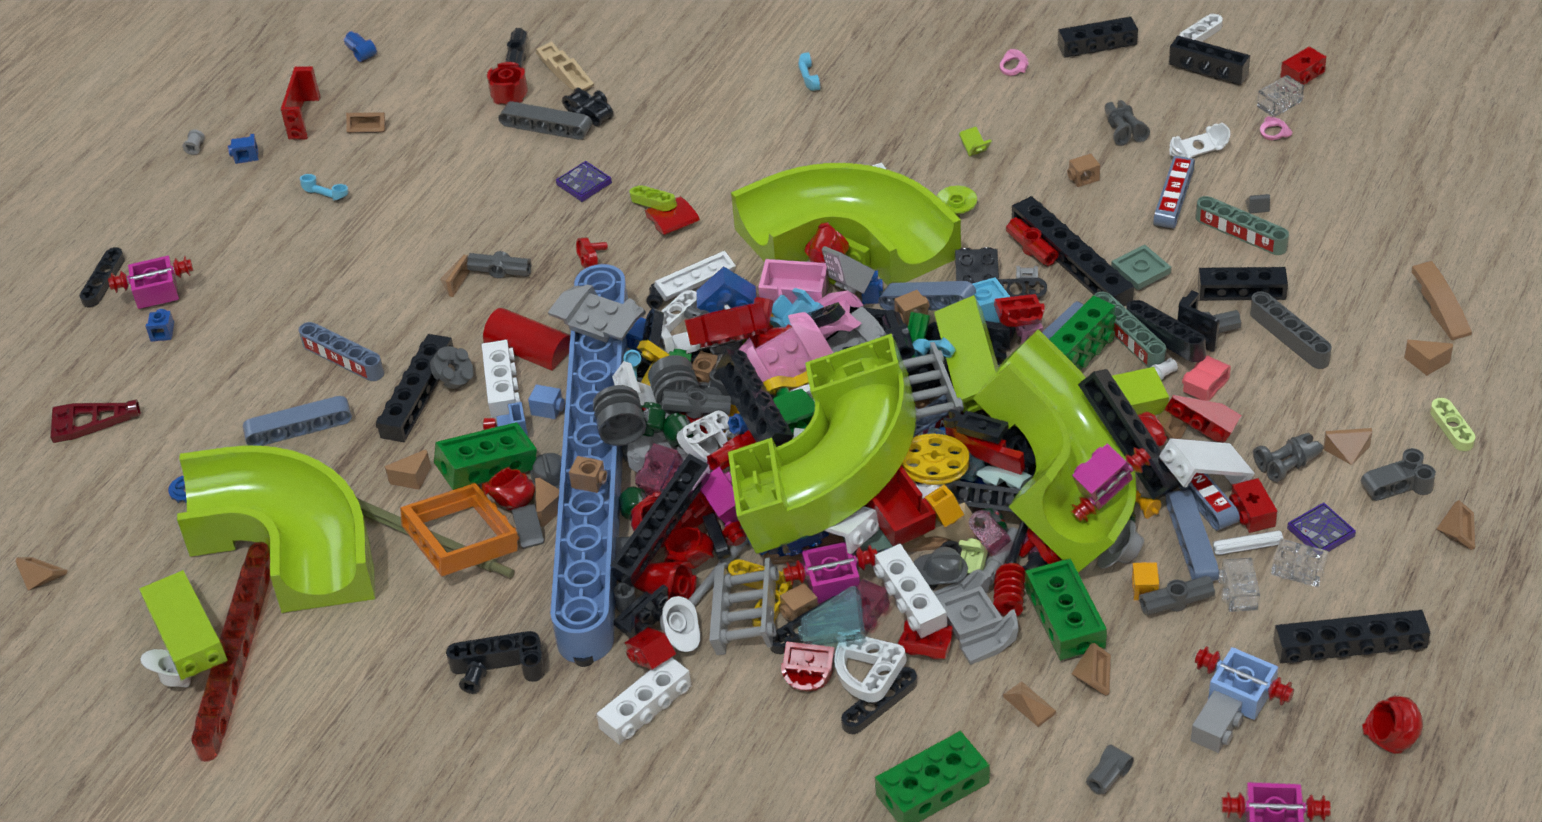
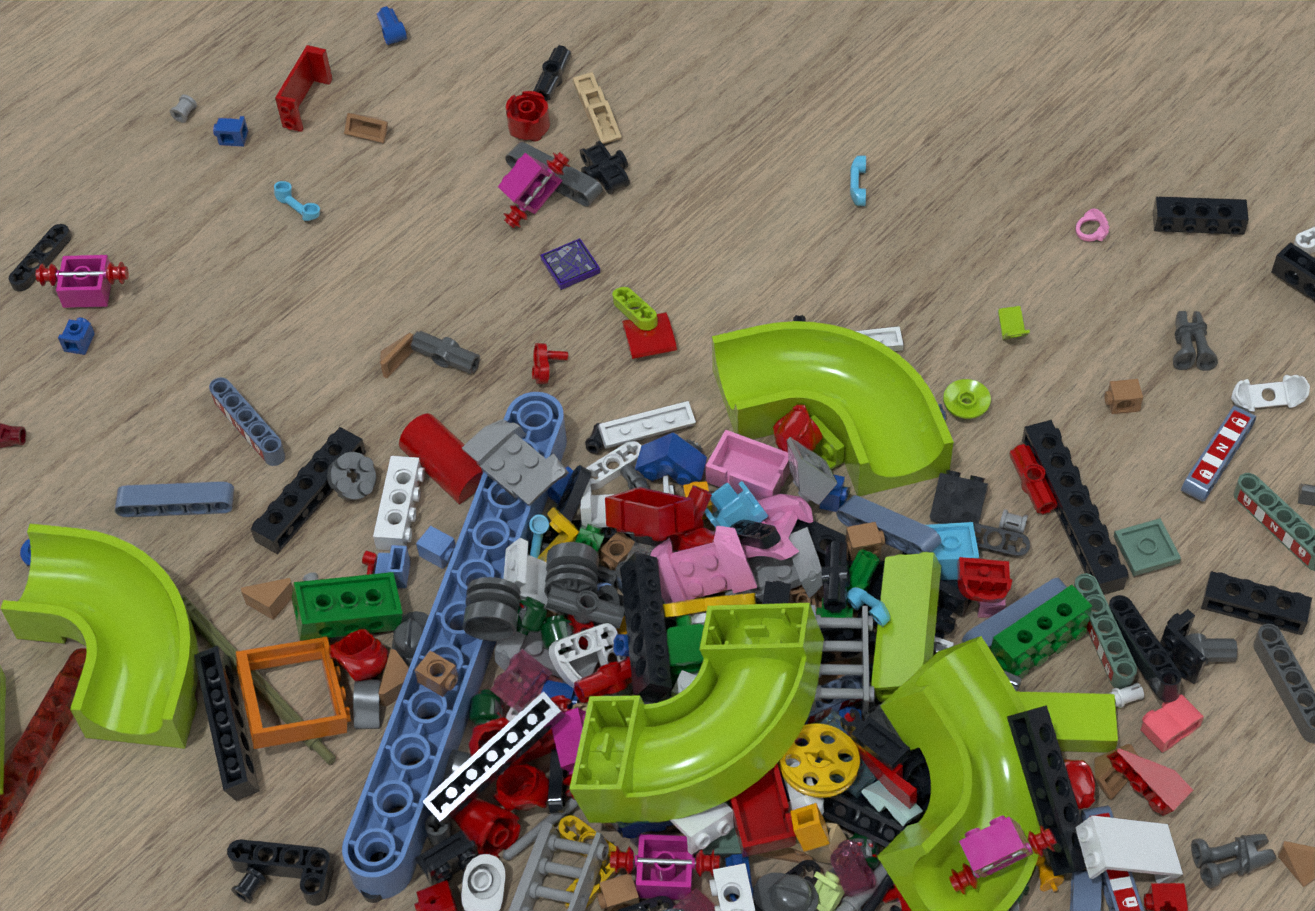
camera: 15 degrees right, 10 degrees up
none -> black brick [194,646,260,801]
none -> dark pink brick [498,152,570,228]

